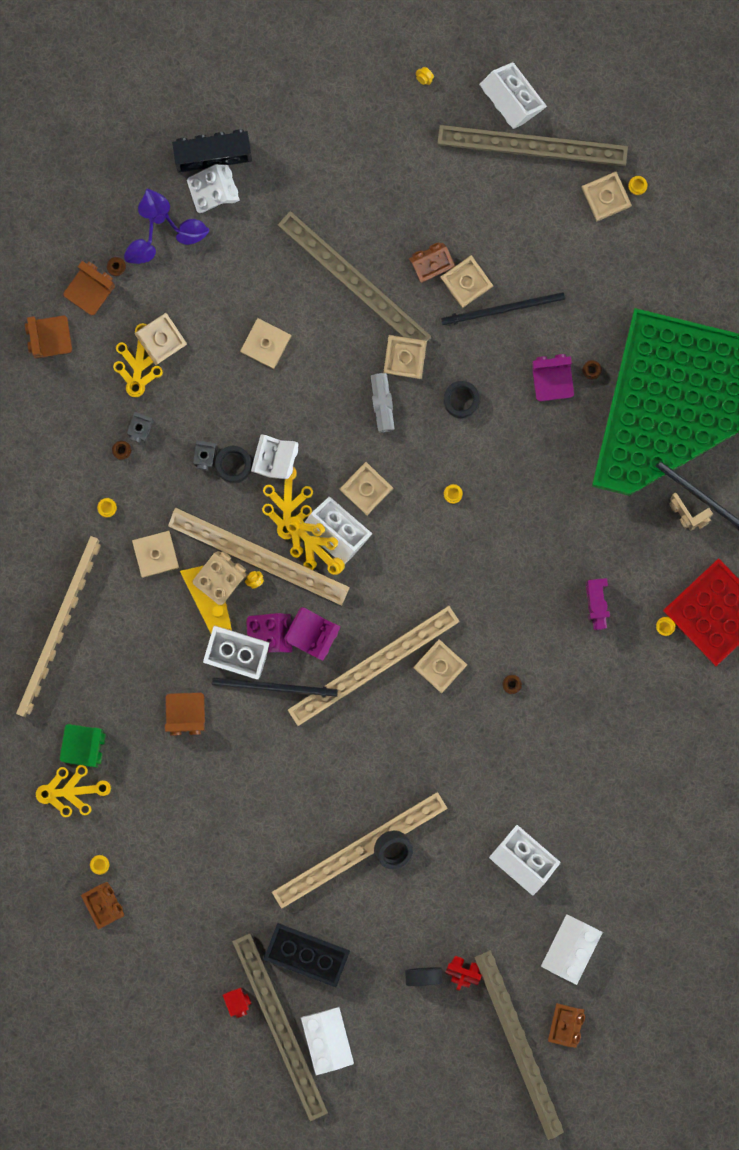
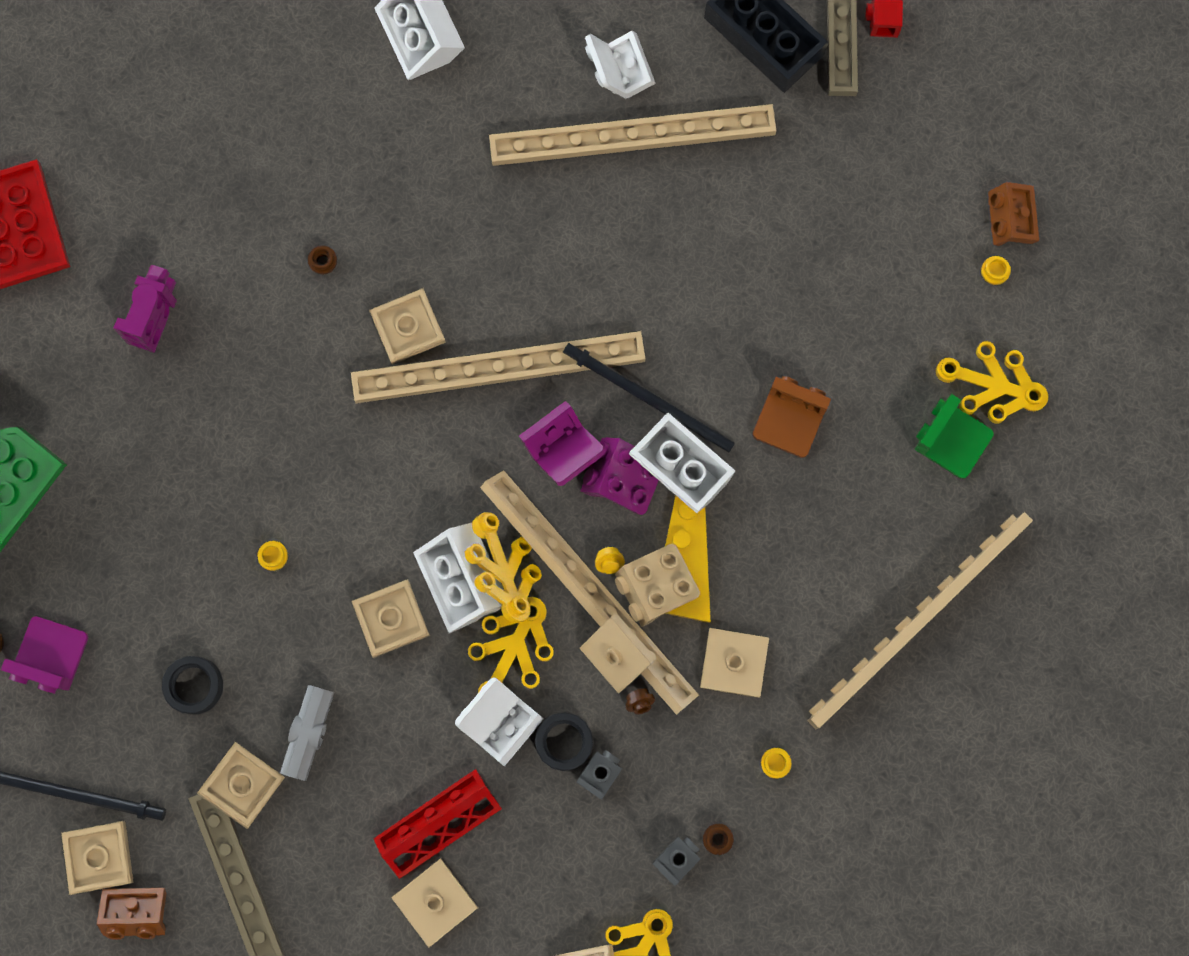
camera: 160 degrees left, 5 degrees down
black tyre [374,830,413,869] -> none
yellow plate [656,617,676,636] -> none
none -> red fence [373,769,502,879]
none -> tan plate [580,613,656,694]
none -> white bracket [585,31,656,99]
none -> reddish brown plate [625,688,655,715]

